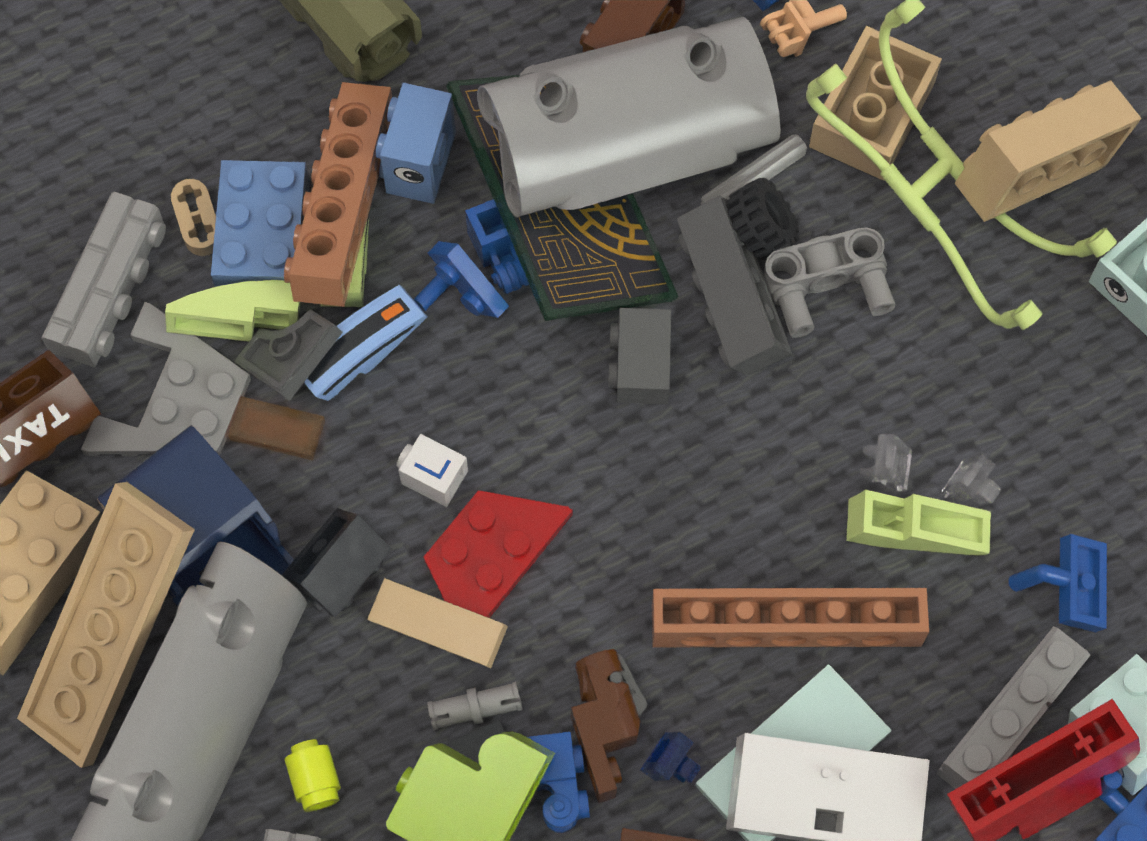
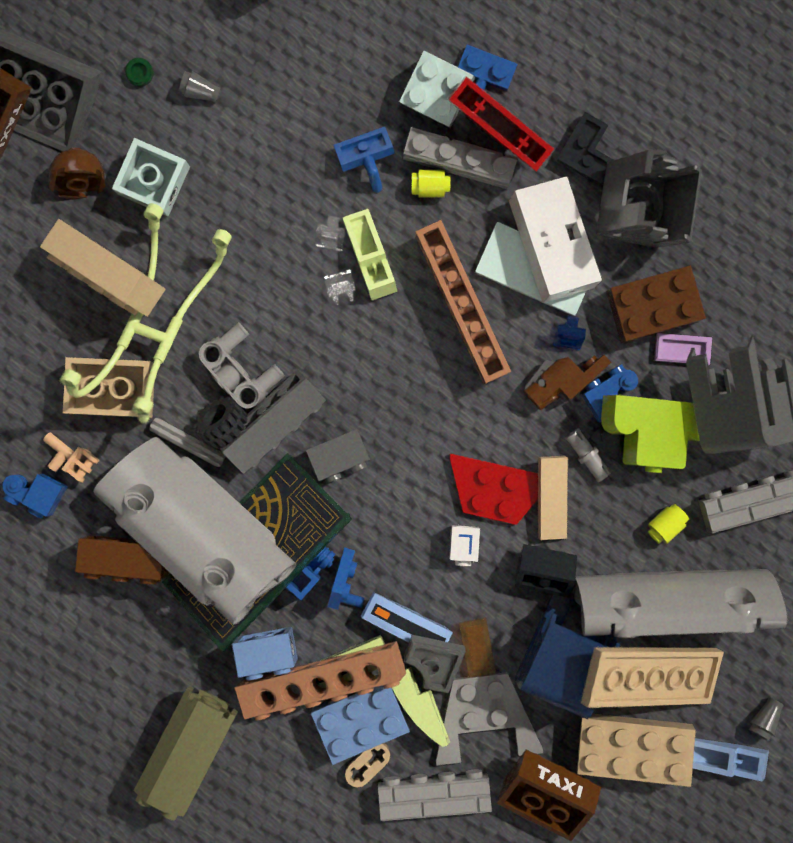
camera: 125 degrees left, 20 degrees up
none -> neon yellow brick [412,170,450,198]

